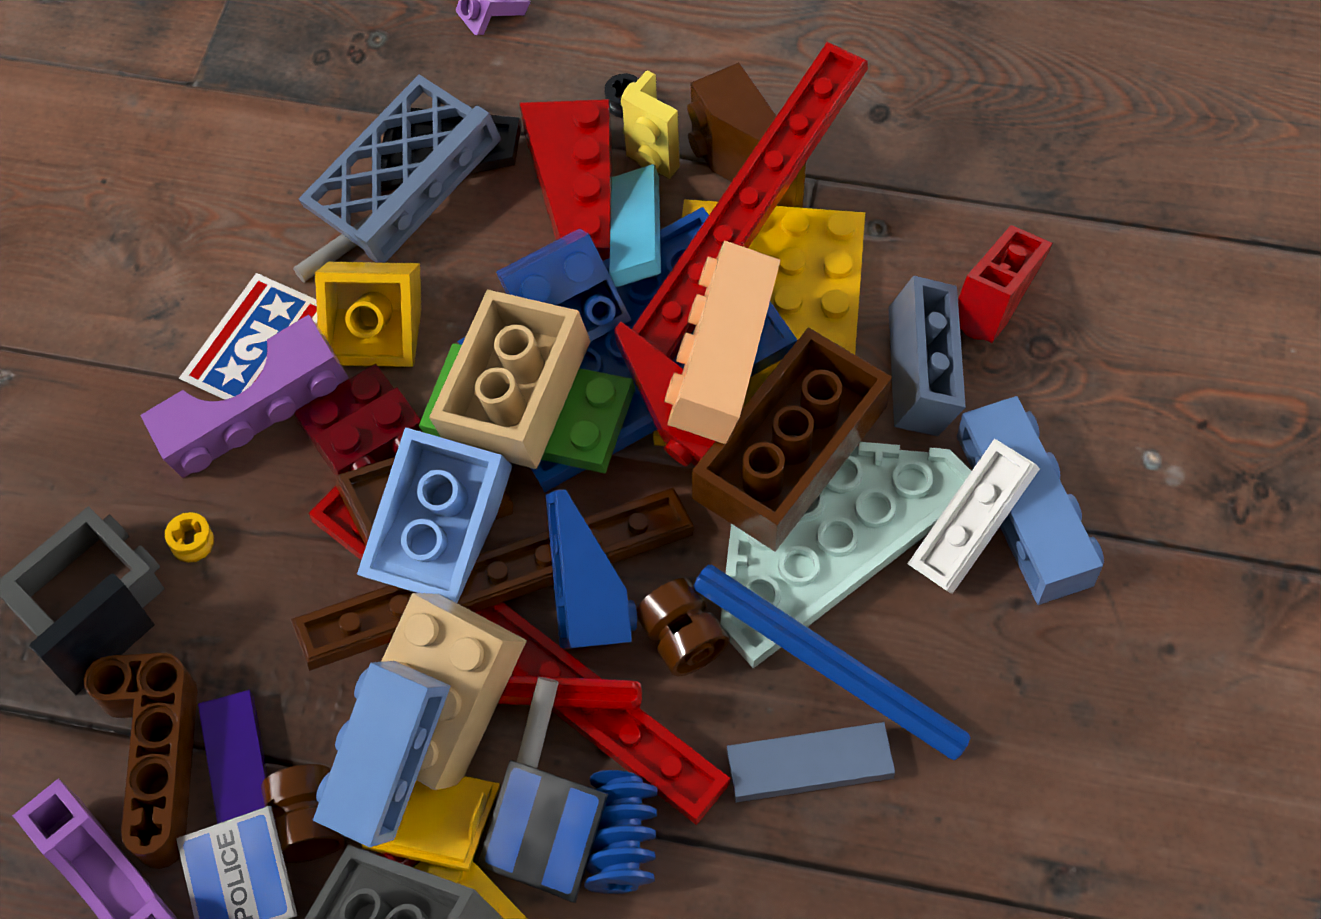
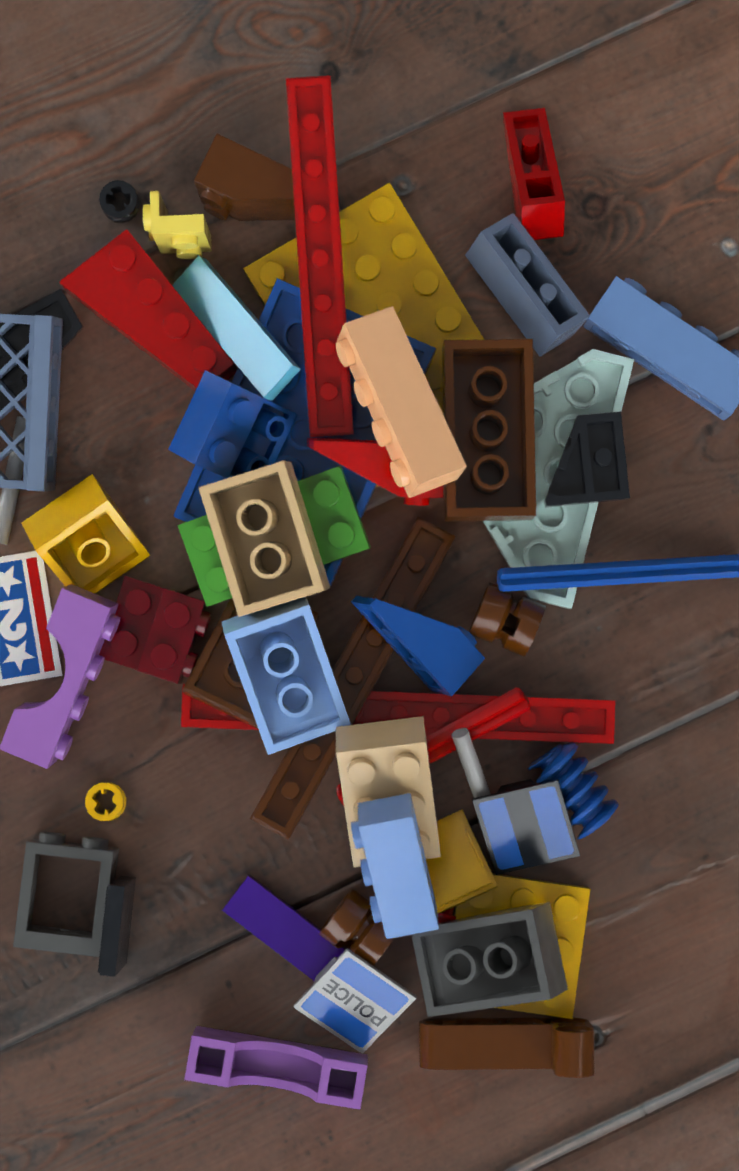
camera: 40 degrees left, 25 degrees up
reddish brown beam [84,653,198,869] -> none
sand blue tile [727,722,895,803] -> none
white tile [907,438,1040,594] -> none
none -> black wing [544,411,630,508]

